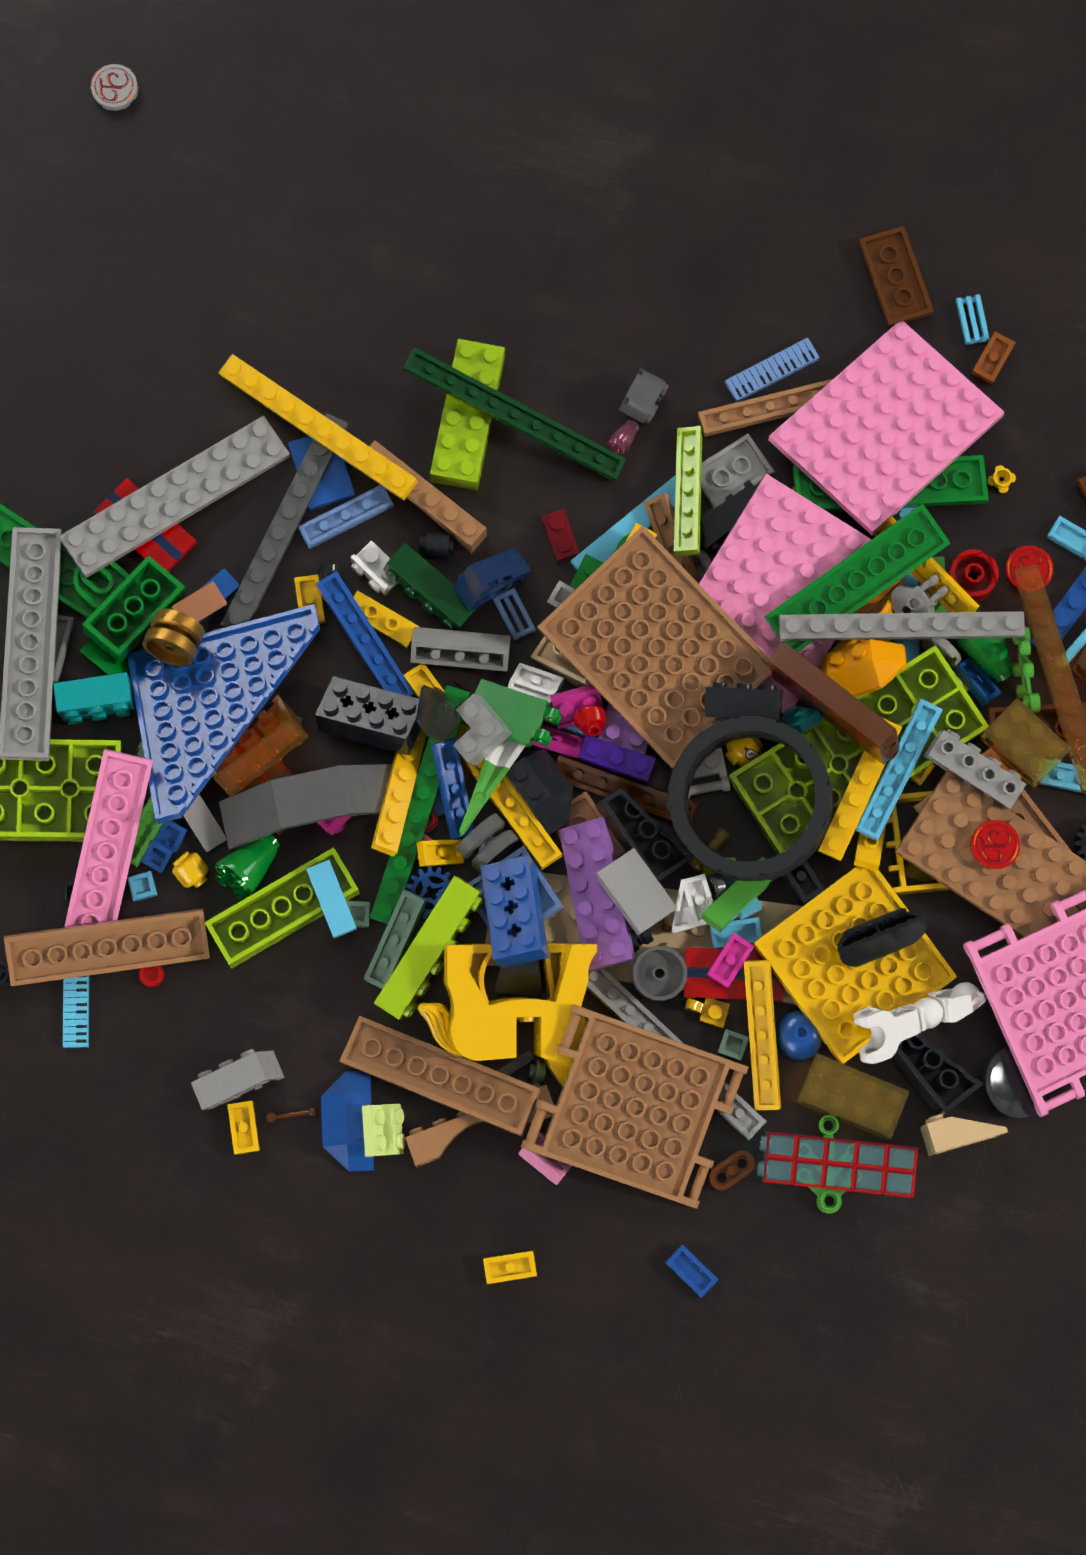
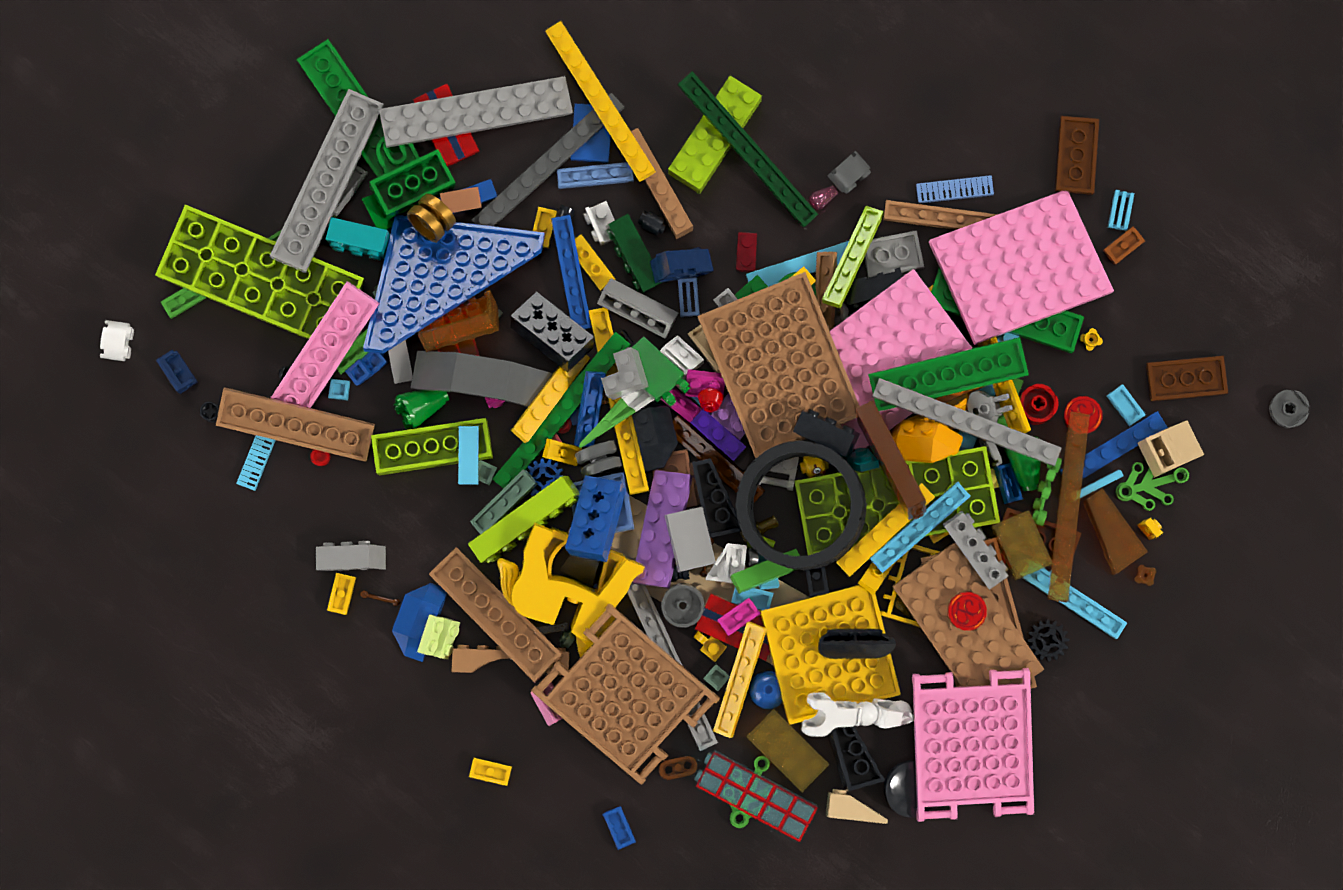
camera: 25 degrees right, 5 degrees up
yellow head [172,851,209,888] -> none
clear smoke slope [416,685,460,743] -> none

